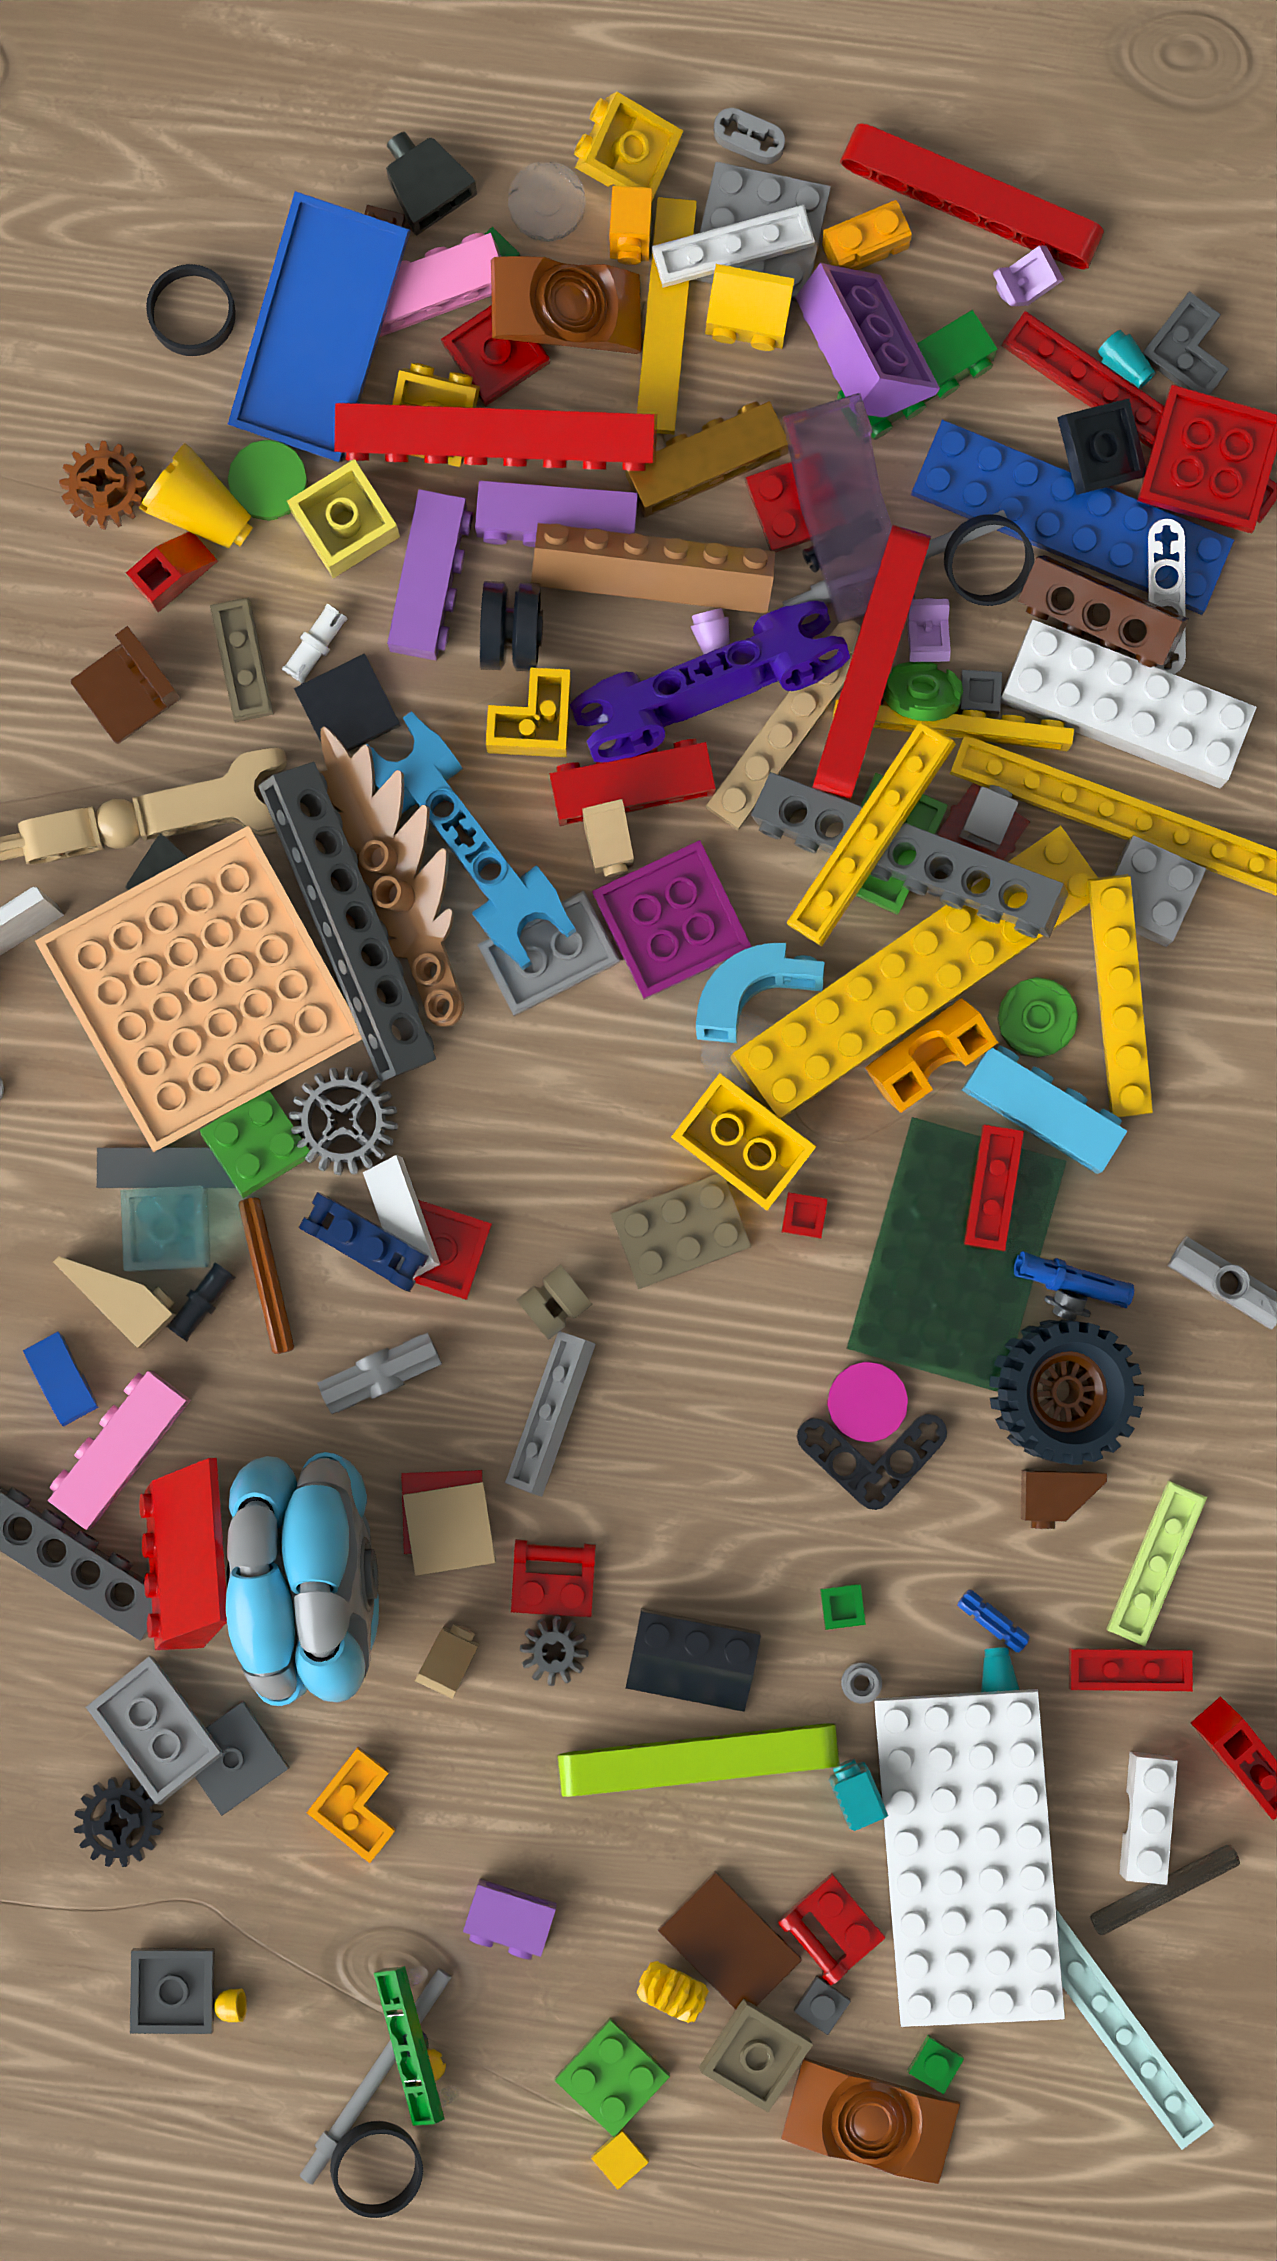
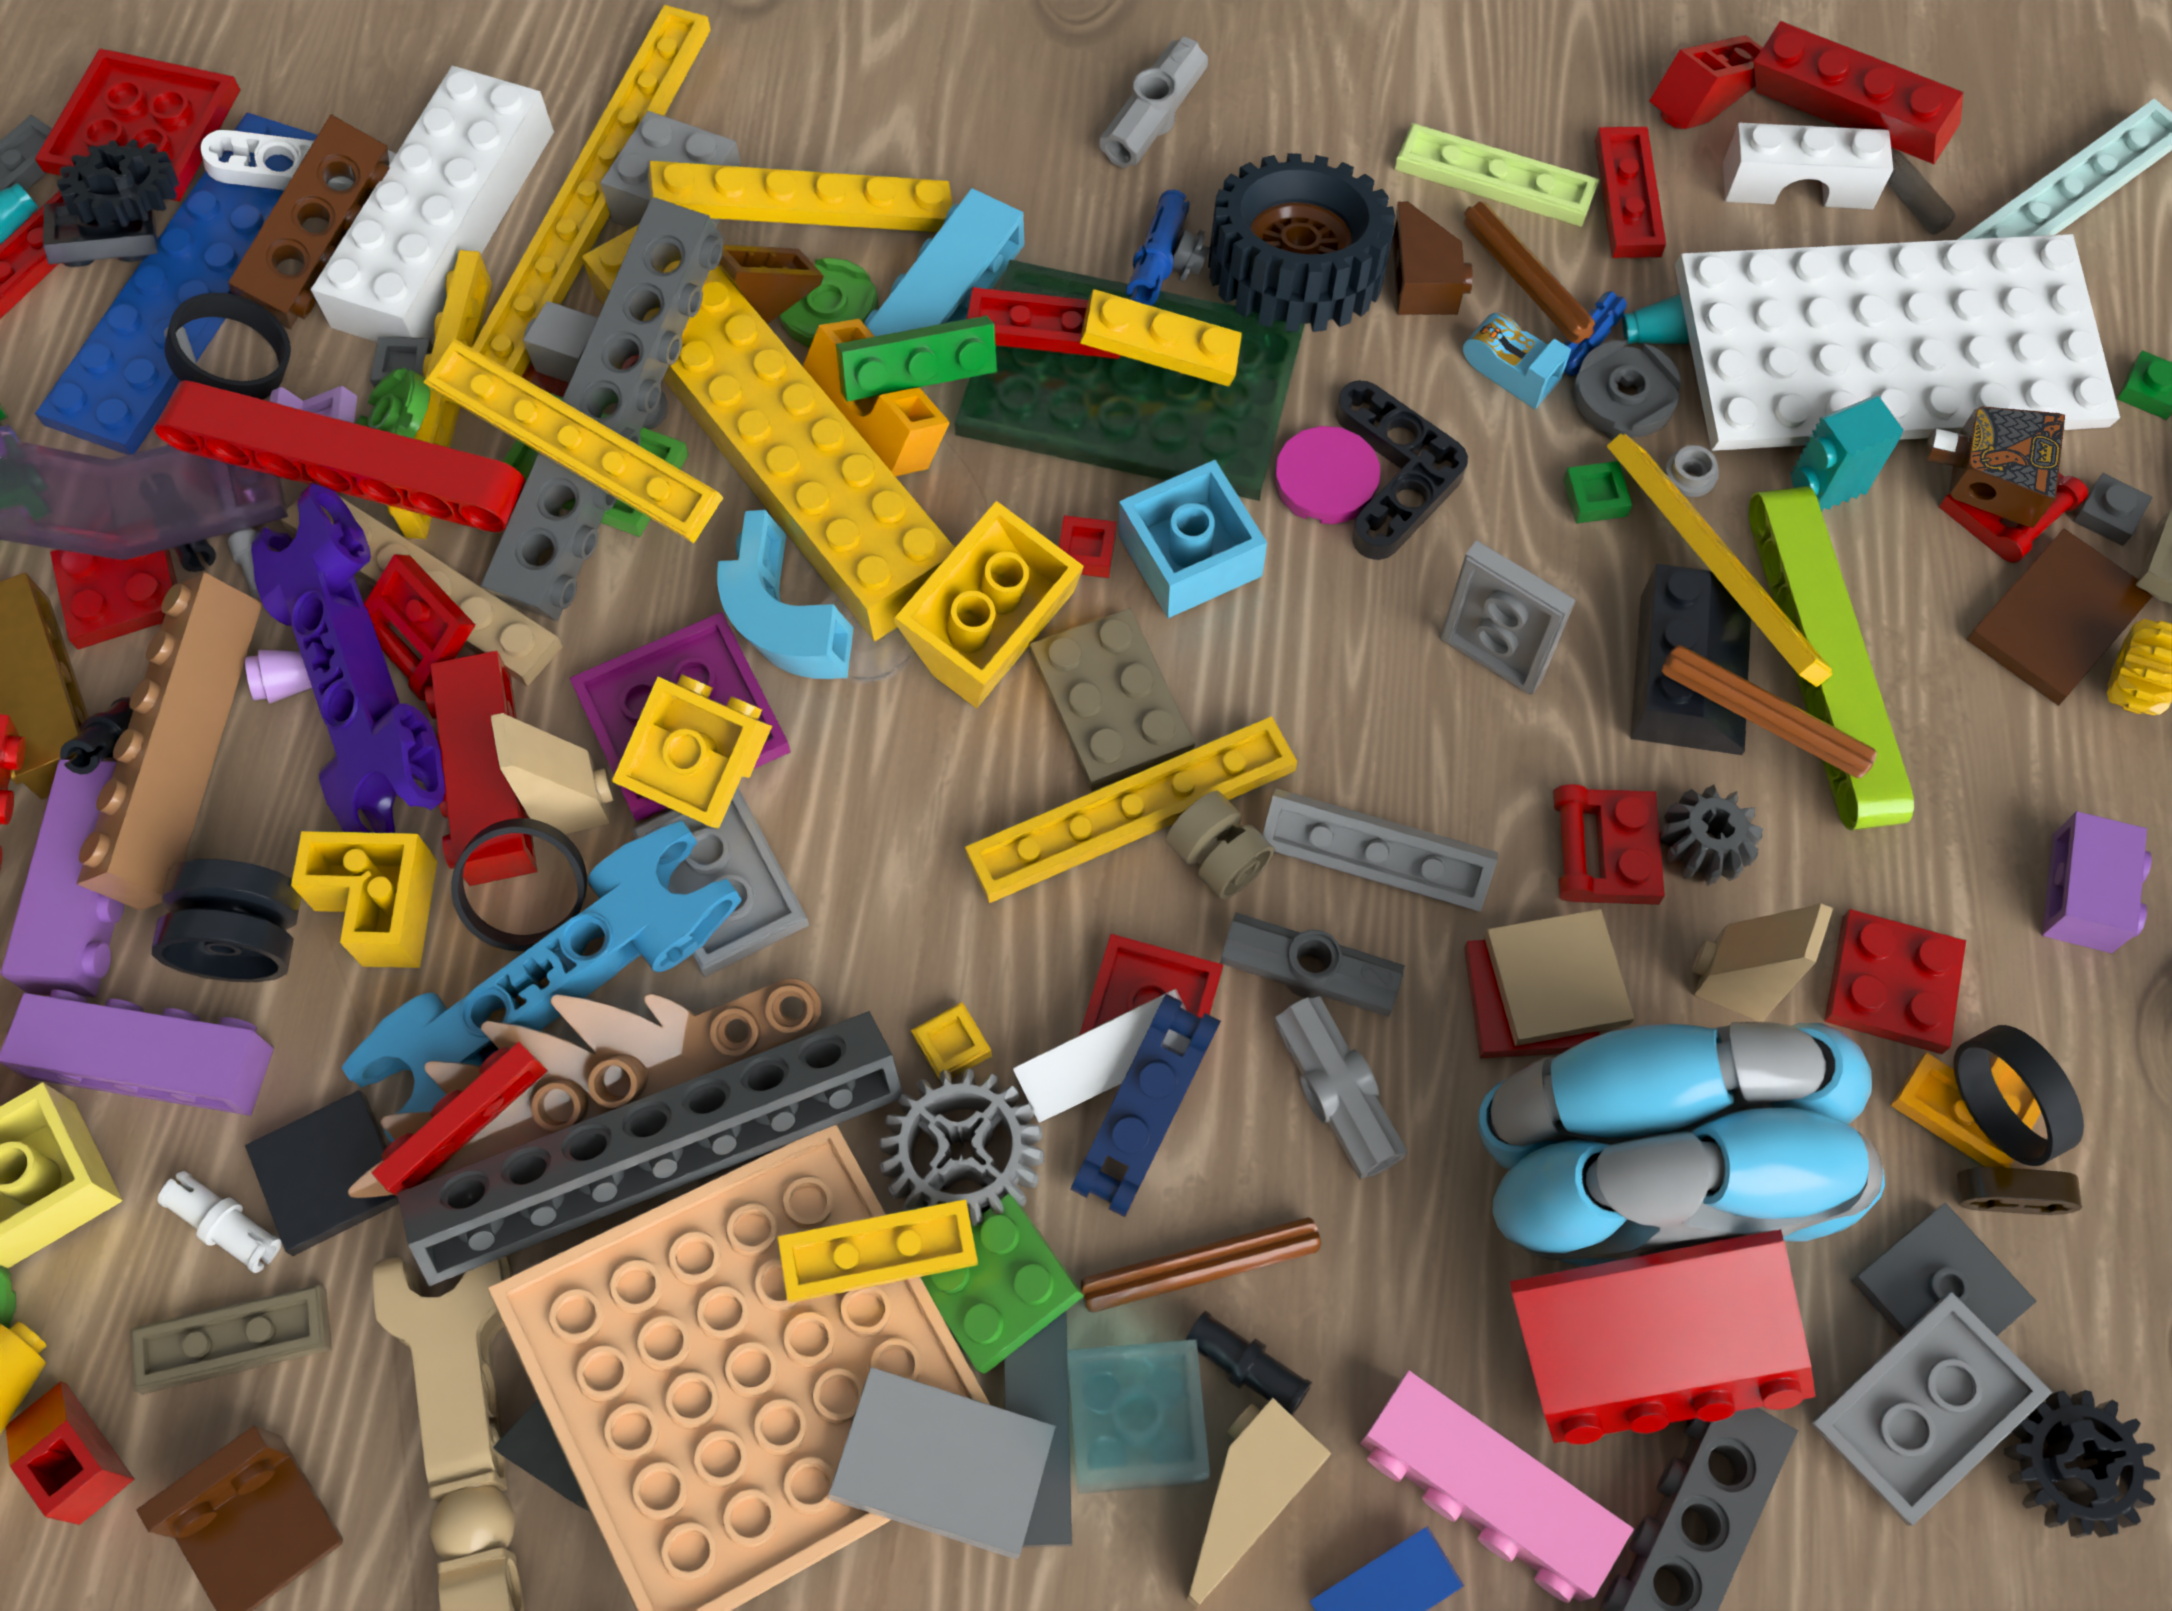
camera: 90 degrees left, 20 degrees down
none -> black gear [57,139,179,228]
none -> black pin [60,697,134,775]
none -> red plate [364,554,476,701]
none -> red plate [371,1042,548,1196]
none -> black tyre [451,818,587,951]
none -> yellow plate [611,674,772,829]
none -> reddish brown slope [718,245,824,324]
none -> yellow plate [777,1199,978,1303]
none -> light grey tile [828,1367,1056,1560]
none -> green plate [836,315,997,401]
none -> yellow tile [911,1002,992,1085]
none -> yellow plate [965,716,1297,903]
none -> yellow plate [1080,289,1242,387]
none -> medium azure brick [1118,460,1267,618]
none -> dark grey piece [1220,913,1405,1017]
none -> light grey tile [1440,540,1576,695]
none -> medium azure leg [1463,313,1571,409]
none -> dark orange axle [1464,201,1595,344]
none -> dark grey plate [1572,340,1681,441]
none -> yellow tile [1607,433,1833,687]
none -> dark orange axle [1661,645,1877,778]
none -> red brick [1754,21,1963,165]
none -> red plate [1824,909,1967,1054]
none -> torso [1924,406,2065,528]
none -> black tyre [1953,1025,2084,1166]
none -> dark brown beam [1957,1167,2082,1215]

